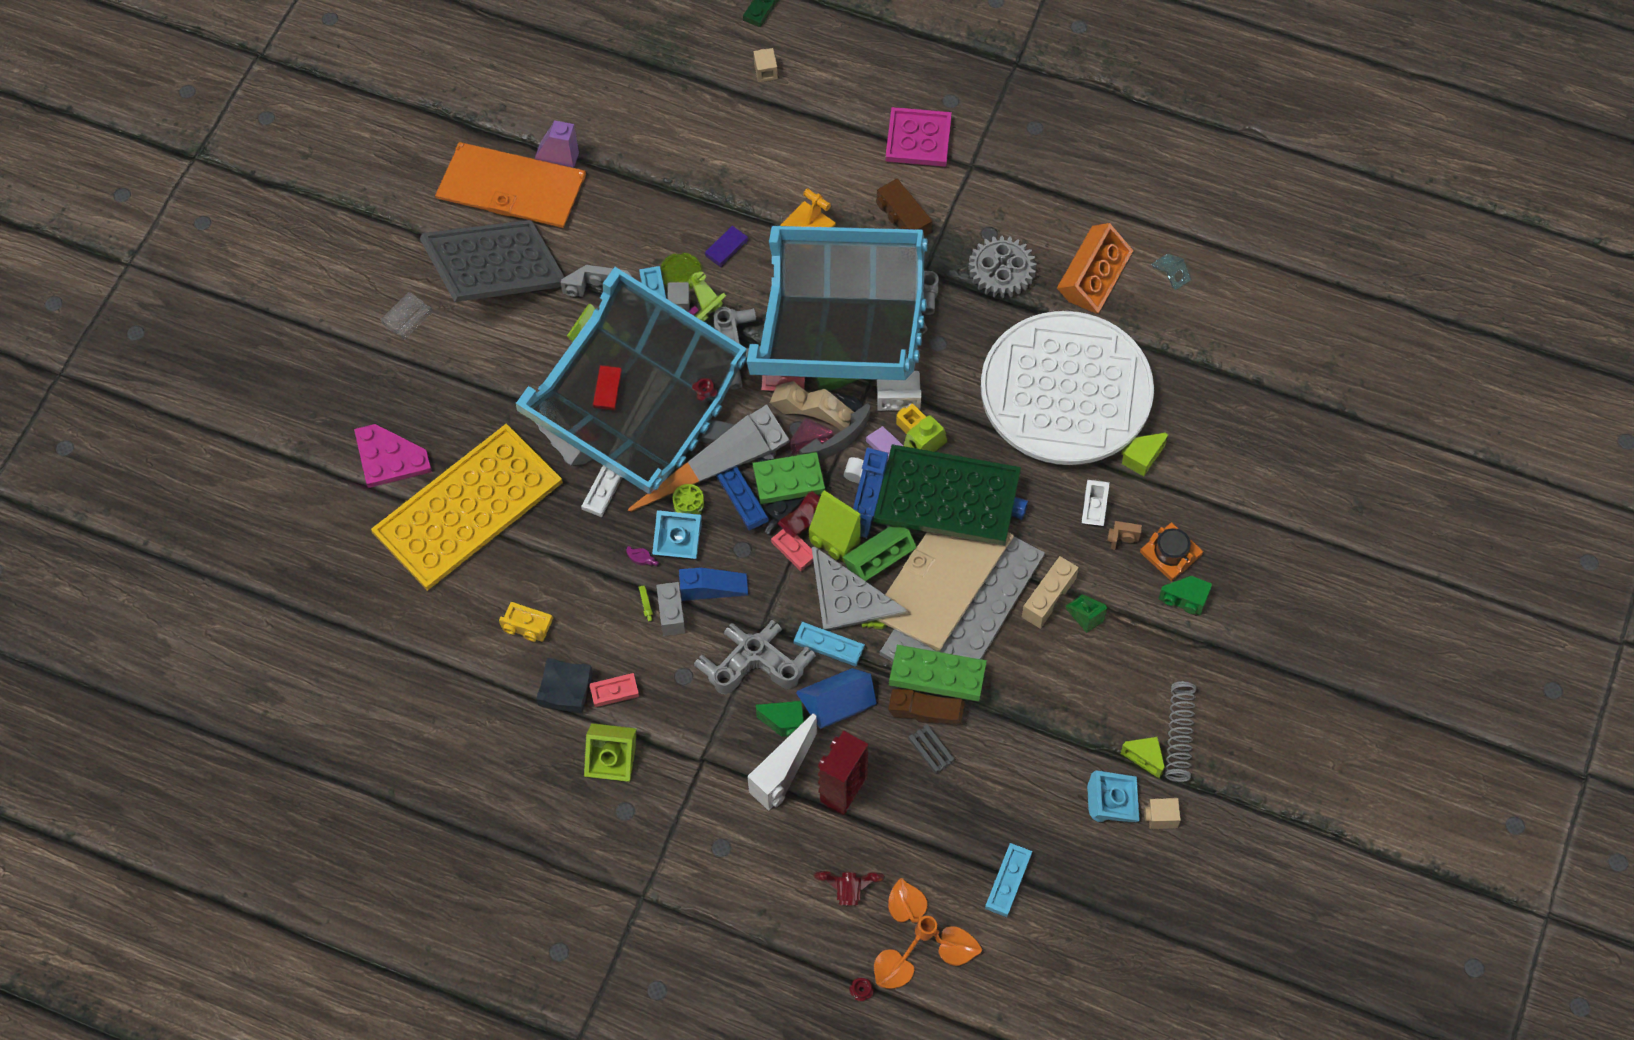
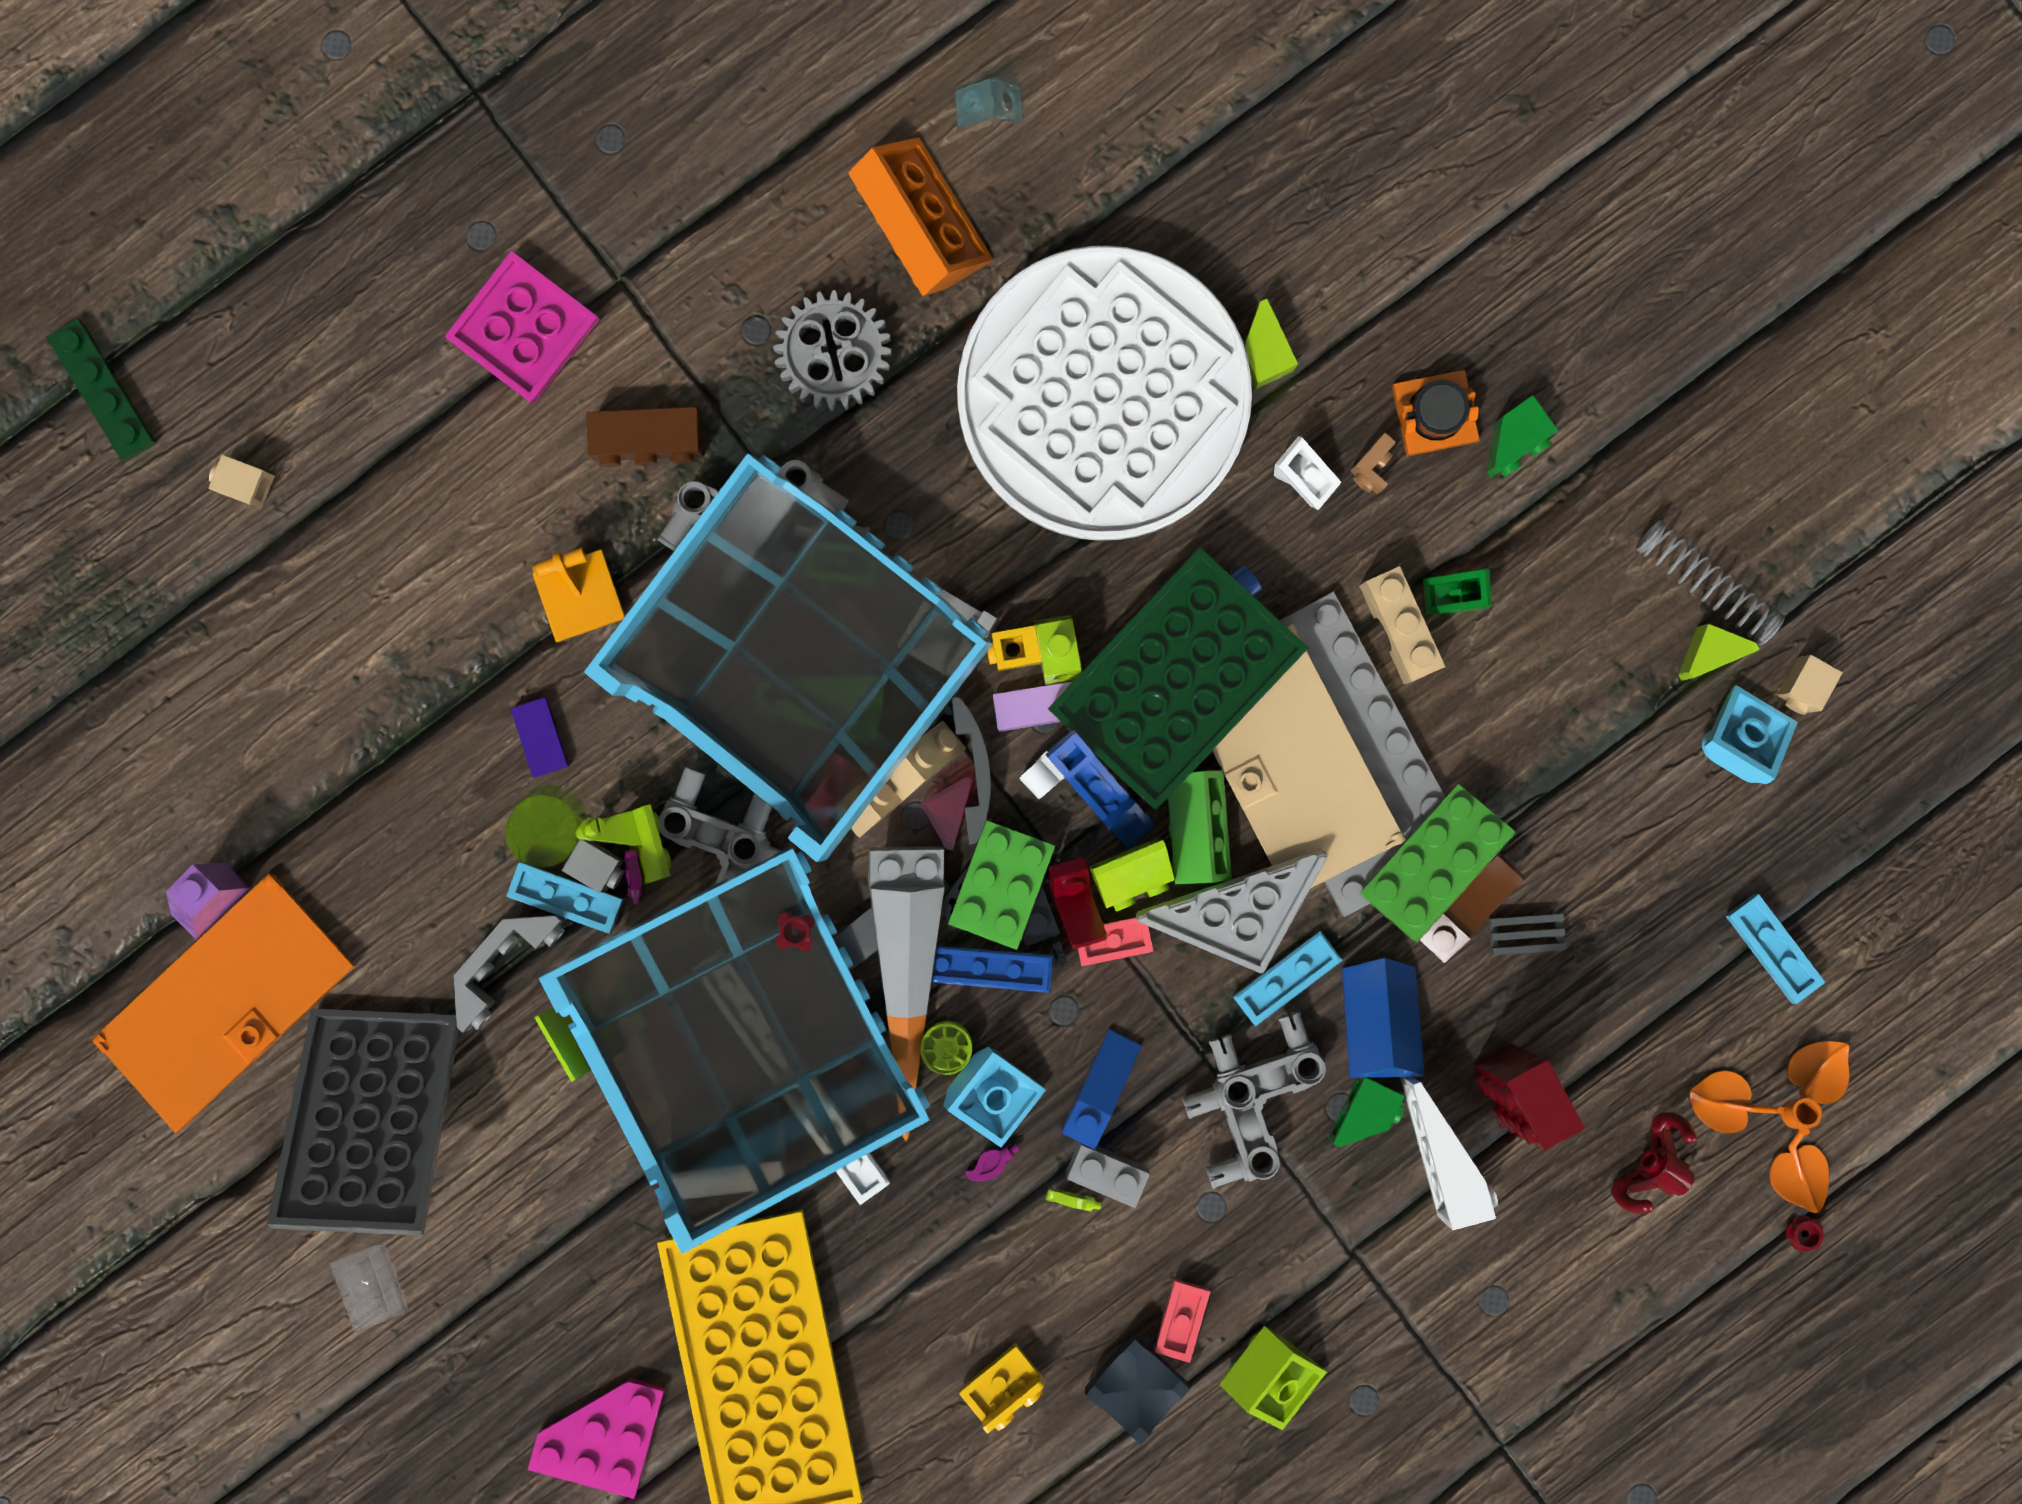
camera: 65 degrees left, 25 degrees up
red tile [593,365,622,410] -> none

